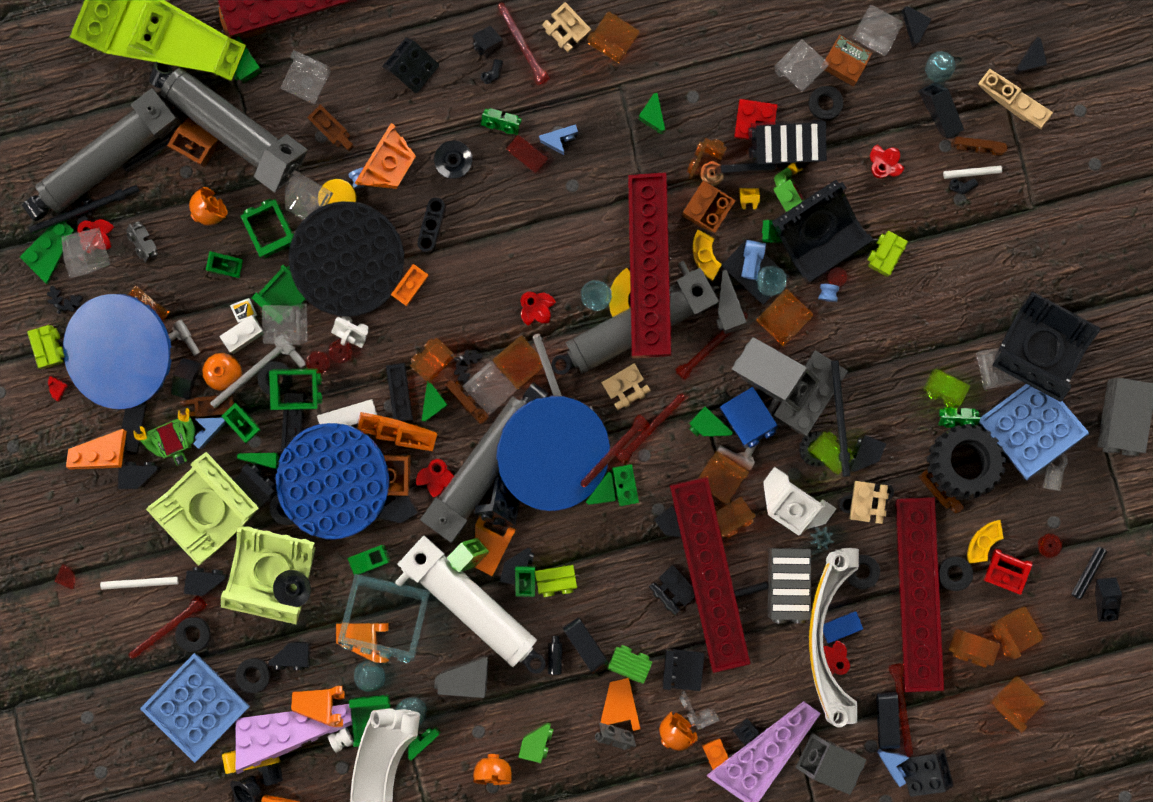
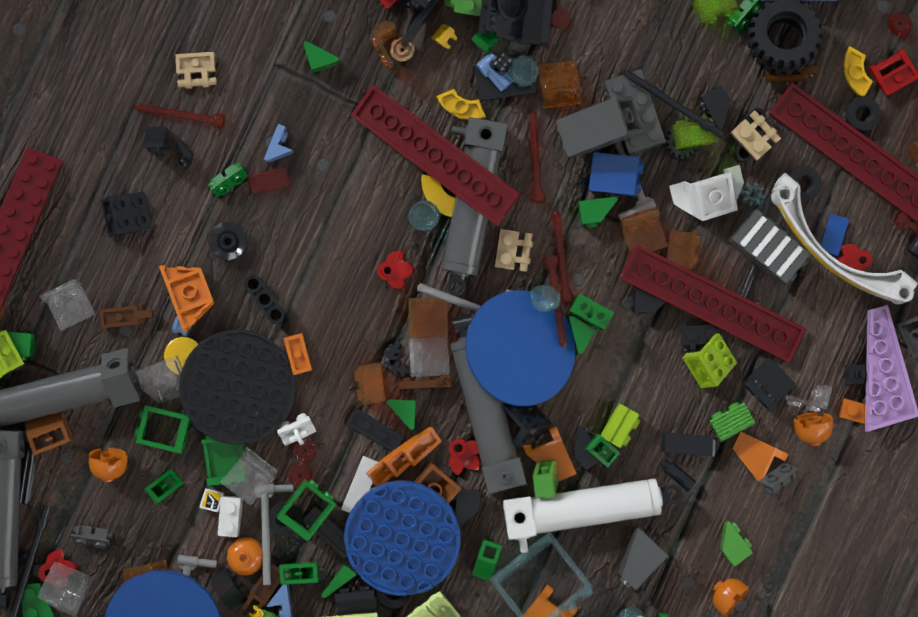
camera: 55 degrees left, 0 degrees up
clear orange bracket [587,12,639,63] -> none
dark orange slope [682,180,736,233] -> none
dark grey slope [716,270,747,334] -> none
medium blue wheel [818,284,839,302] -> none
none -> black wheel [489,51,513,76]
none -> clear light blue hair [530,285,561,312]
none -> lime bracket [682,333,737,388]

